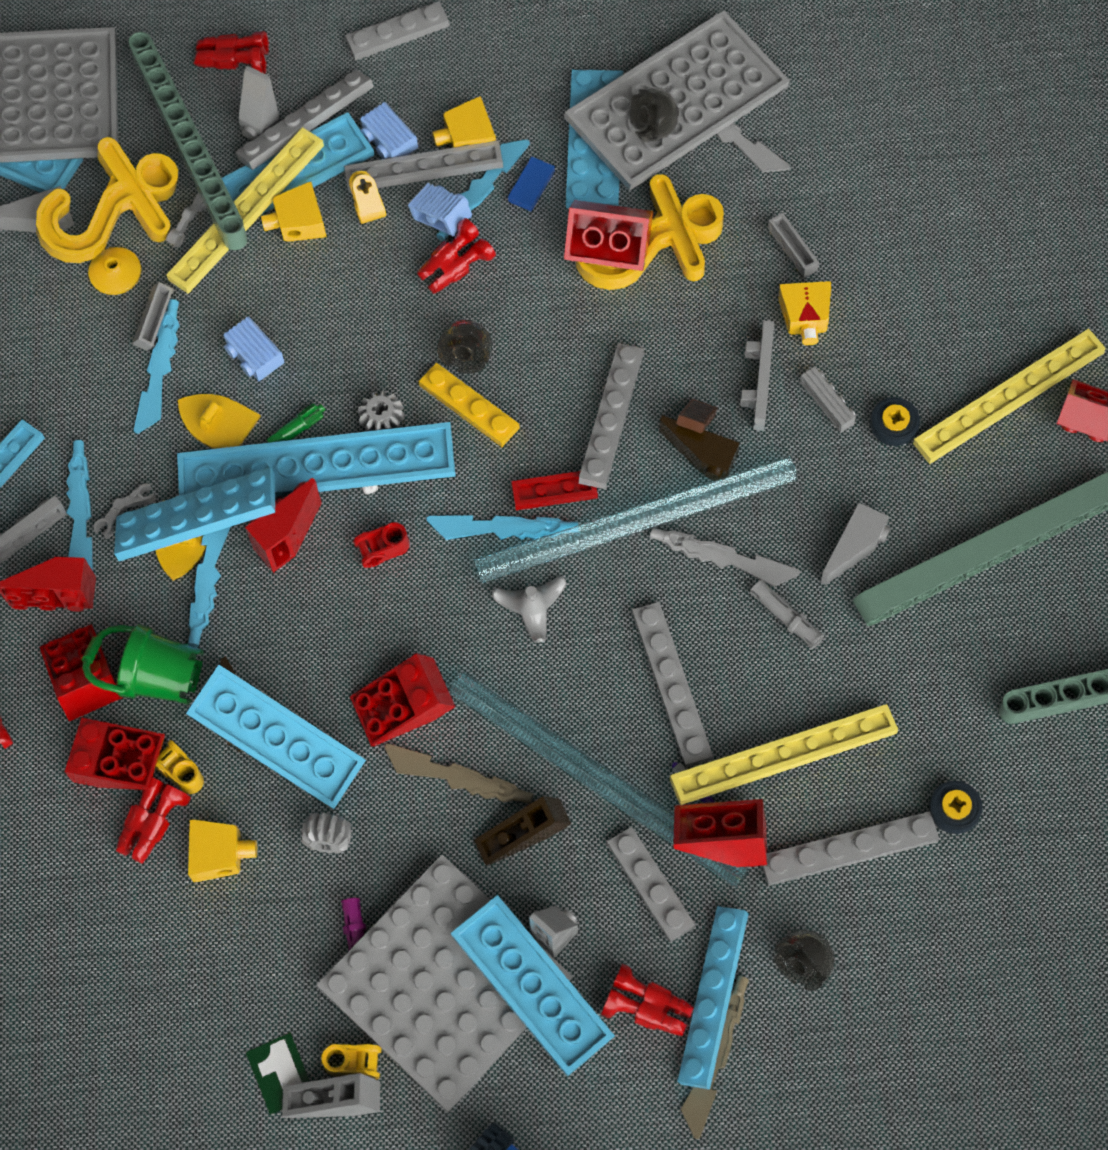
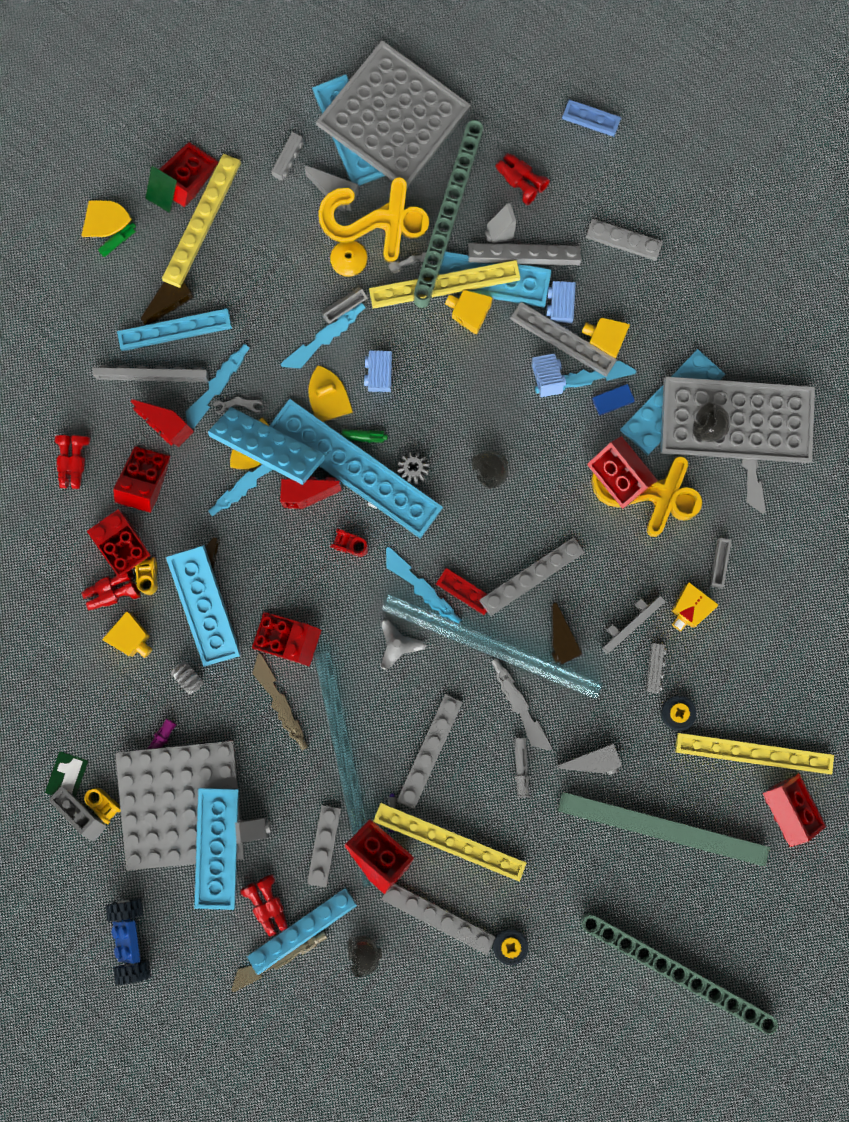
camera: 40 degrees right, 15 degrees up
green piece [82,624,204,705] -> none
yellow piece [349,170,386,224] -> none
red piece [416,218,496,294] -> none
yellow plate [419,363,520,447] -> none
dark brown slope [474,796,571,866] -> none
reddish brown tile [676,399,718,433] -> none

